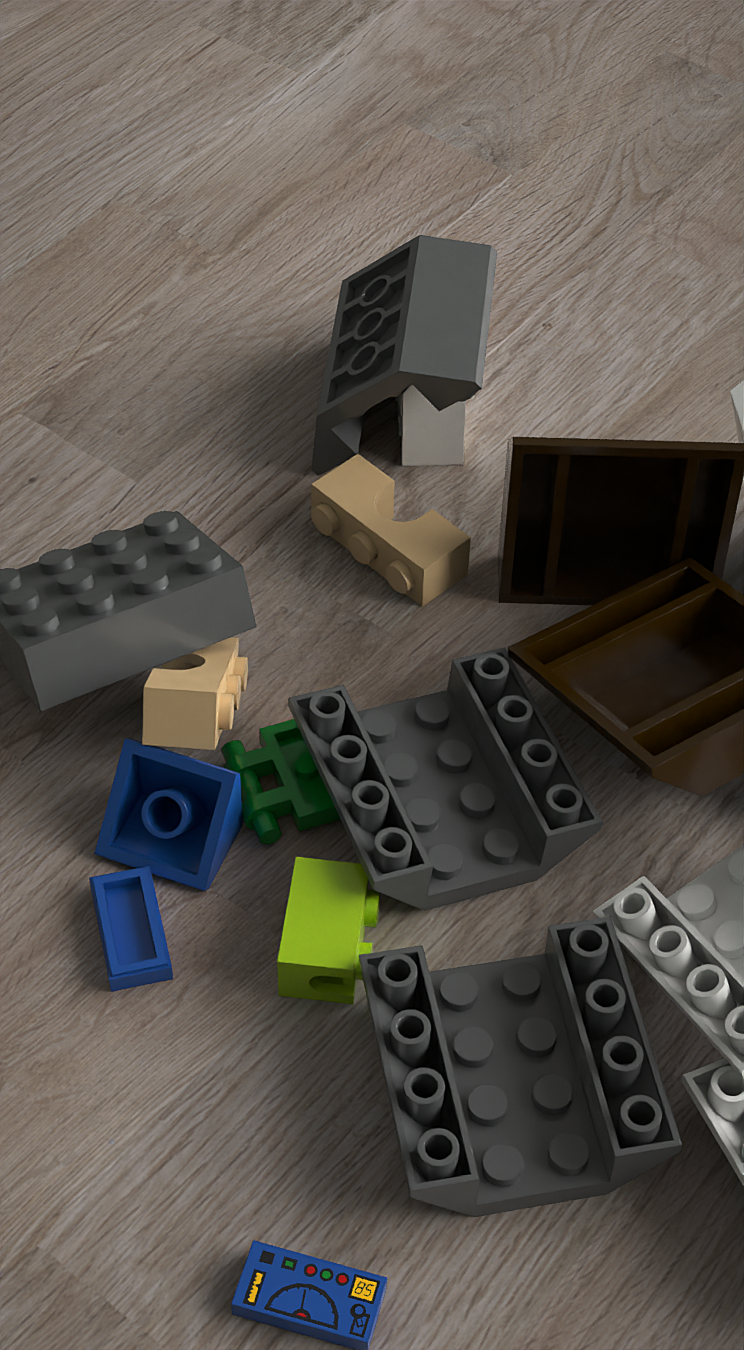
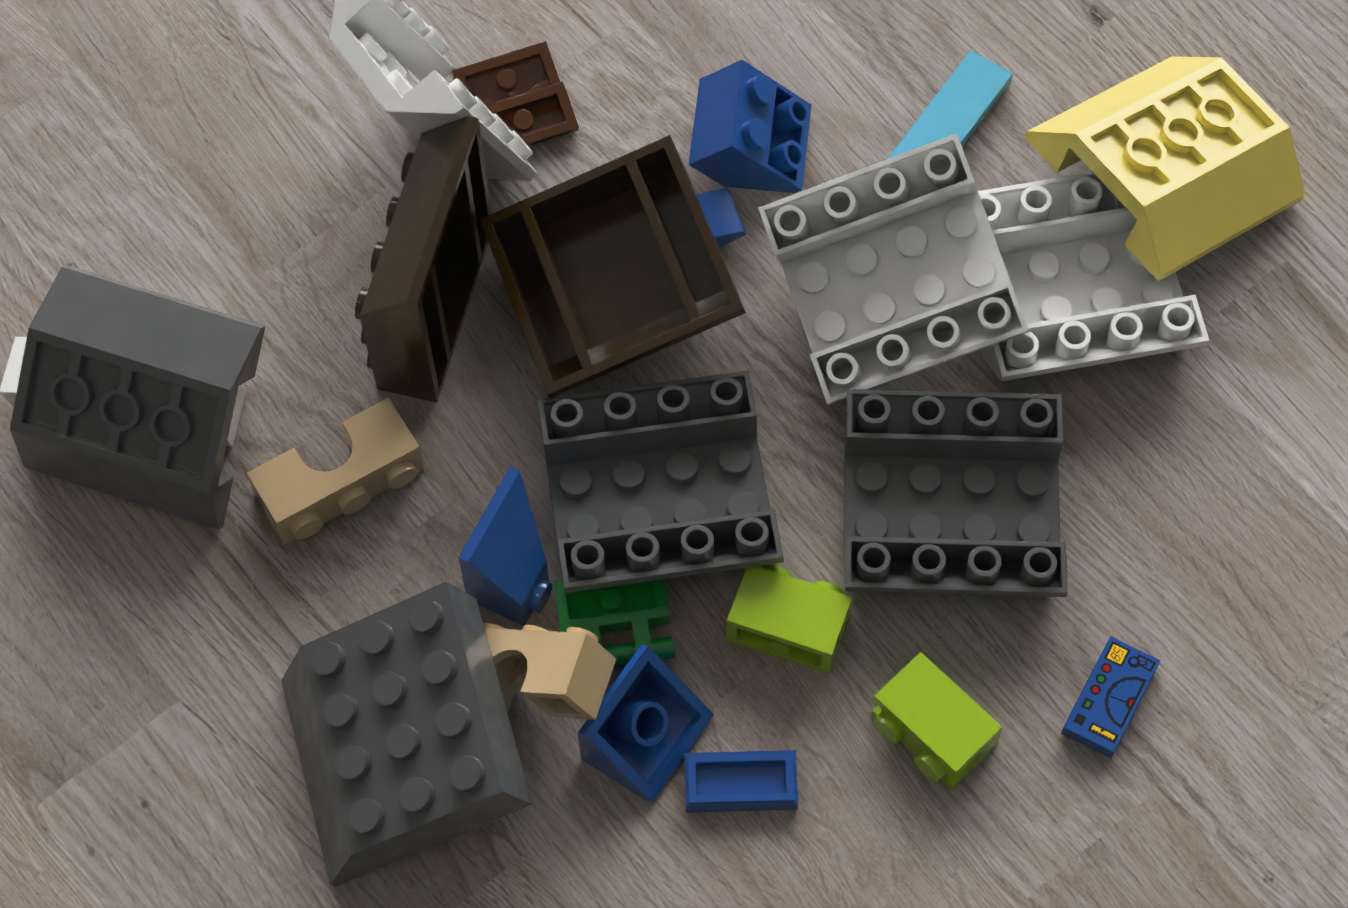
camera: 75 degrees left, 15 degrees up
none -> blue slope [458,467,553,626]
none -> lime brick [871,652,1002,790]

